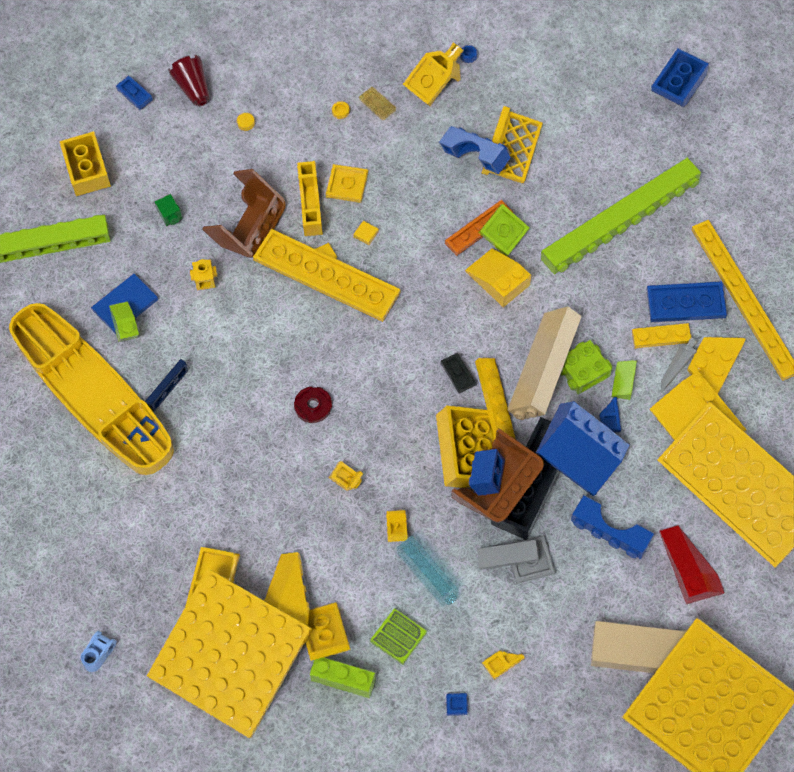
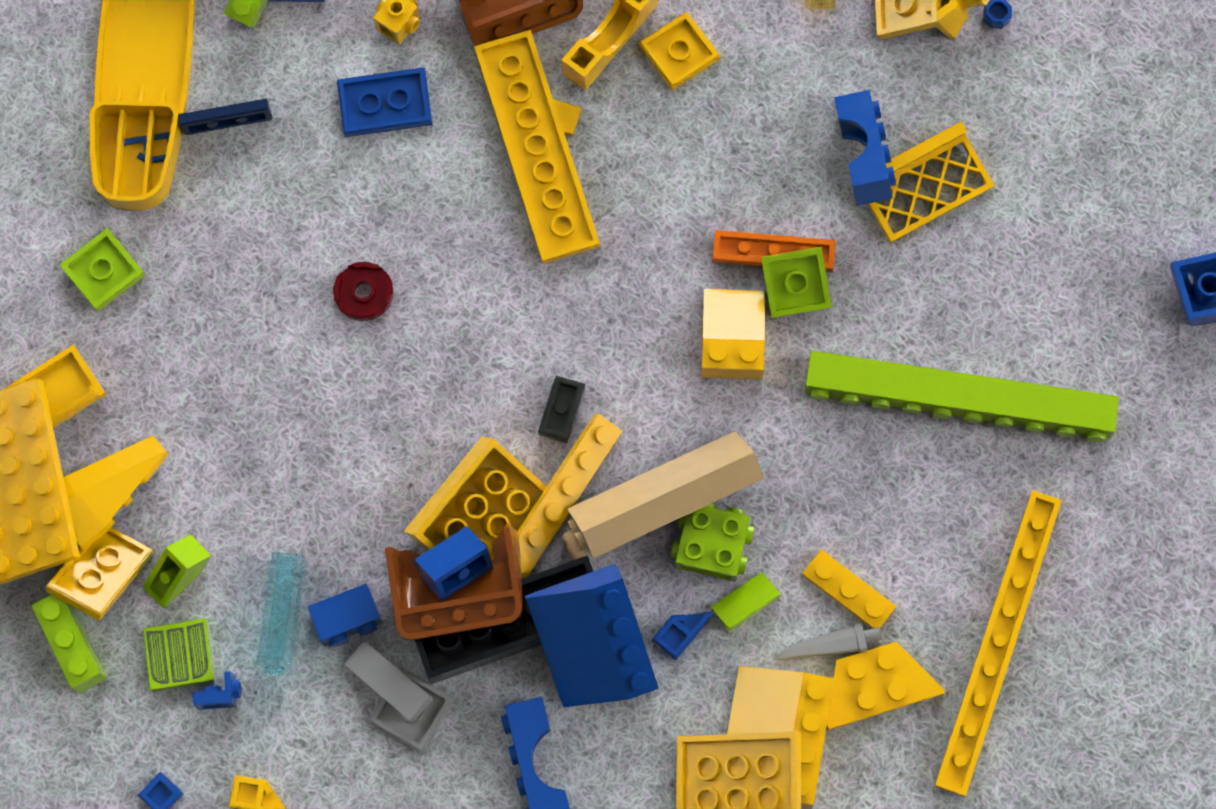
camera: 45 degrees right, 10 degrees up
yellow bracket [328,461,363,491] -> none
yellow tile [353,221,379,245] -> none
yellow bracket [386,510,408,542] -> none
blue plate [646,282,727,322] -> none
none -> lime plate [59,228,146,312]
none -> lime slope [142,534,212,608]
none -> blue bracket [193,671,242,710]
none -> blue brick [307,583,383,648]
none -> blue tile [337,67,433,137]
none -> tan tile [562,529,587,560]

